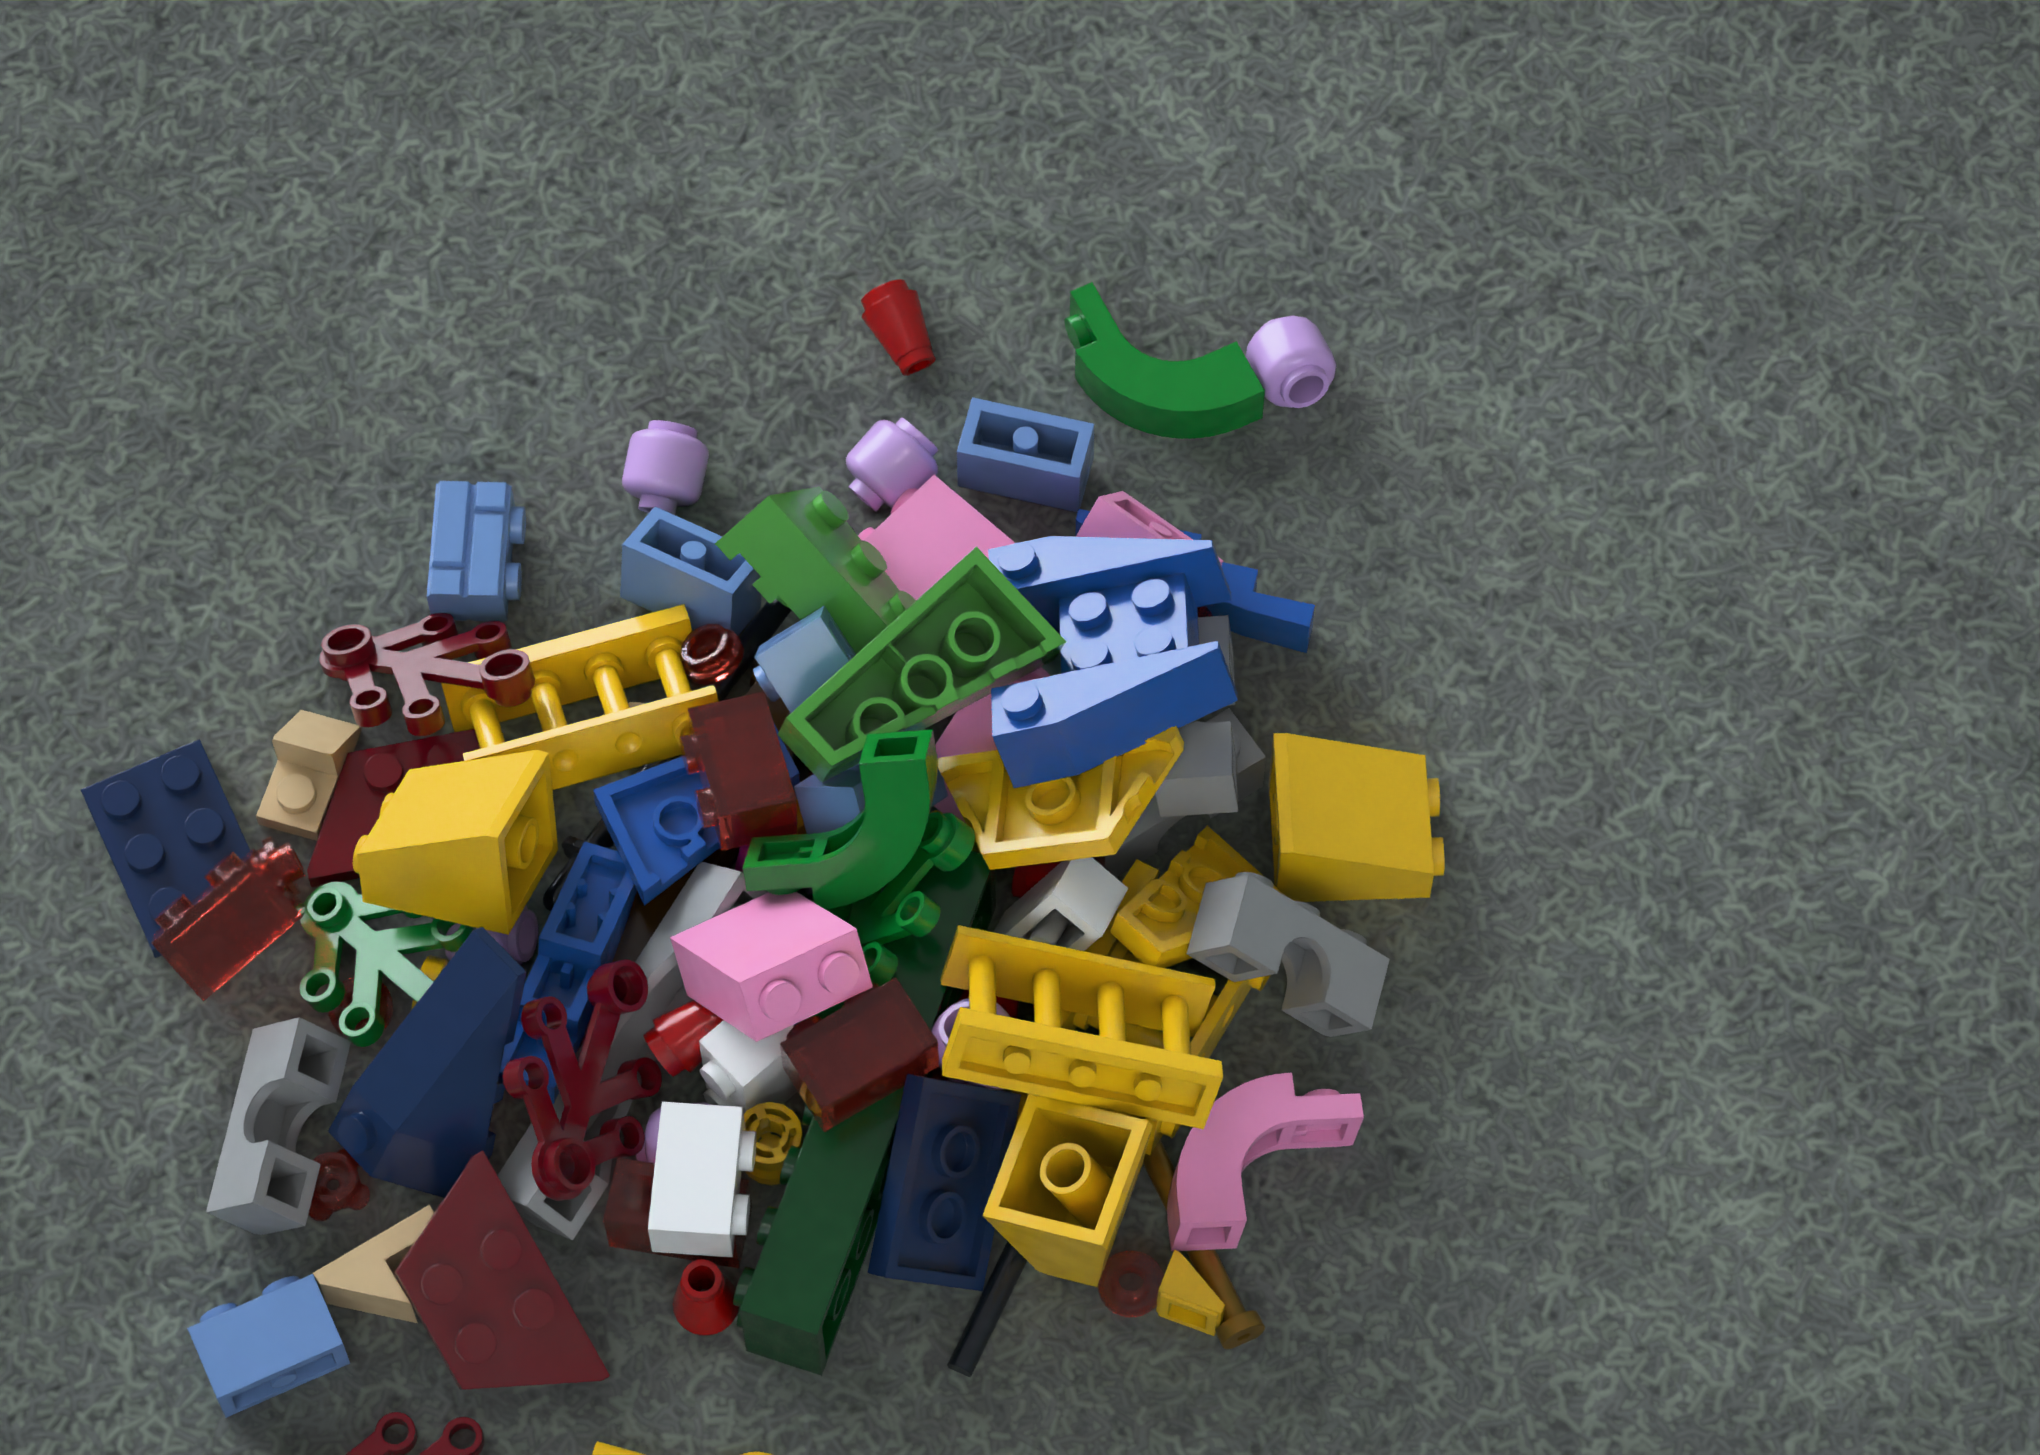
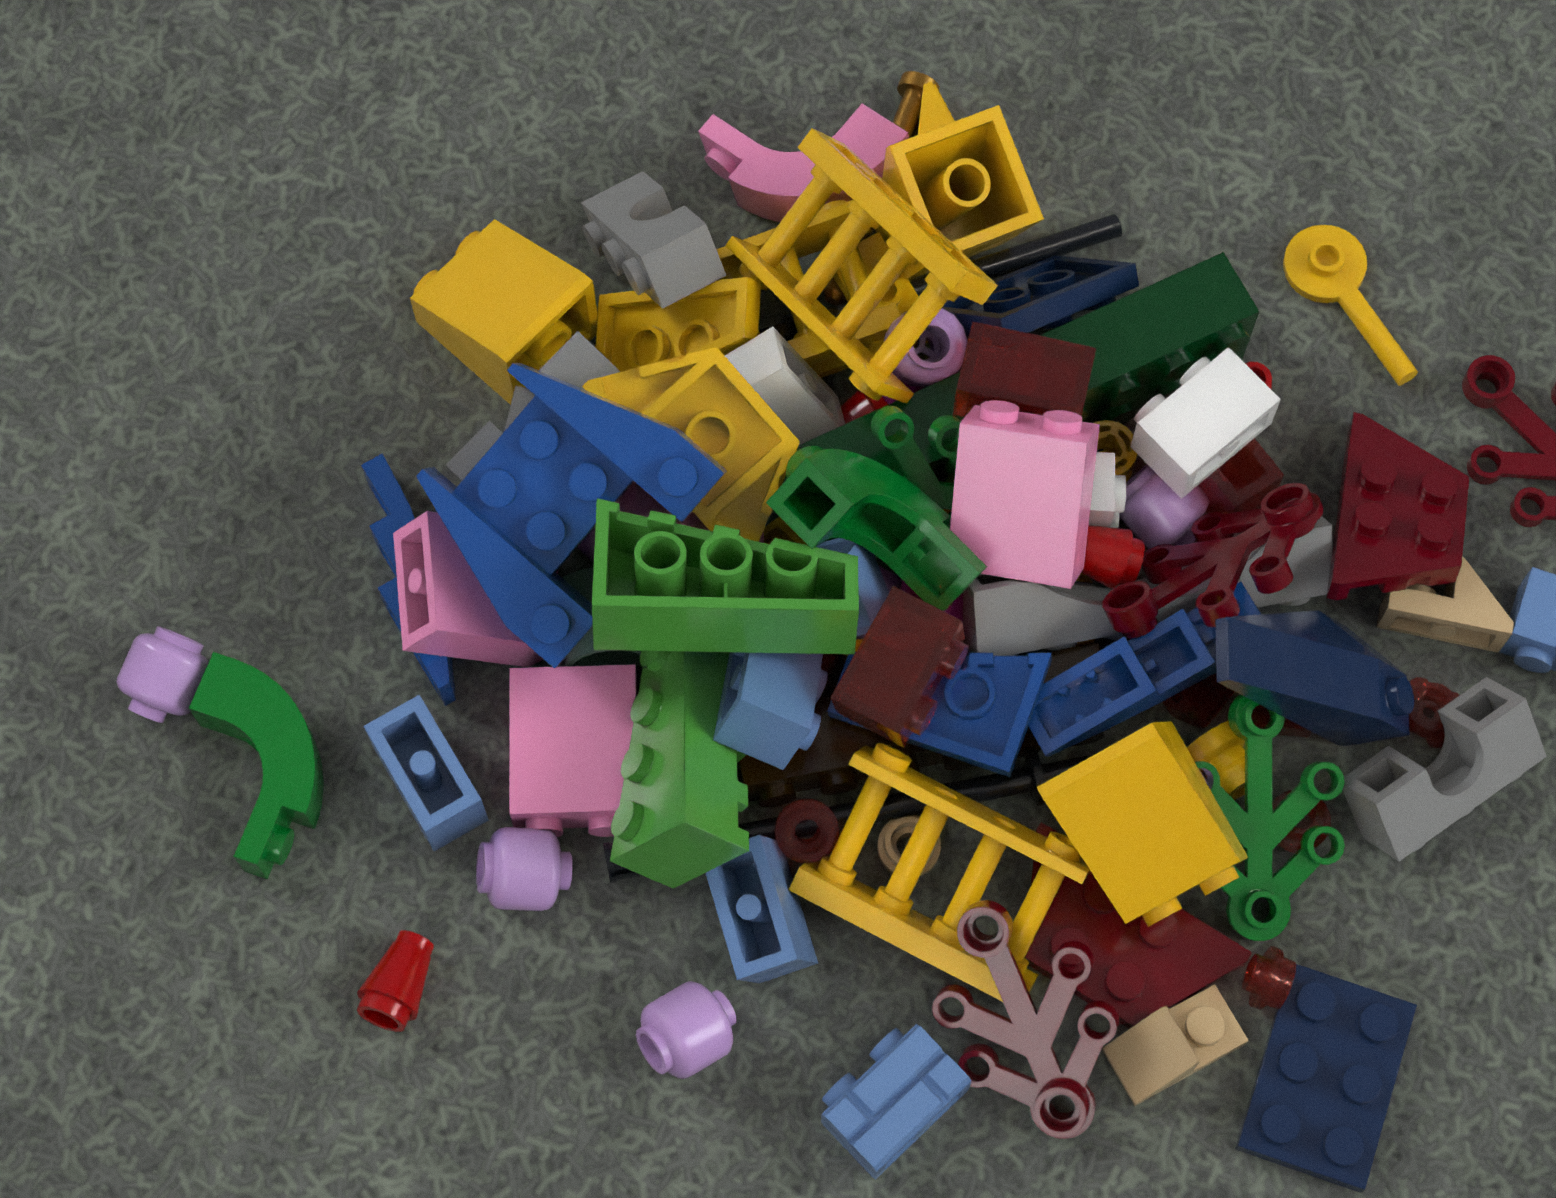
camera: 135 degrees left, 5 degrees up
clear red brick [151,848,306,1002] -> none

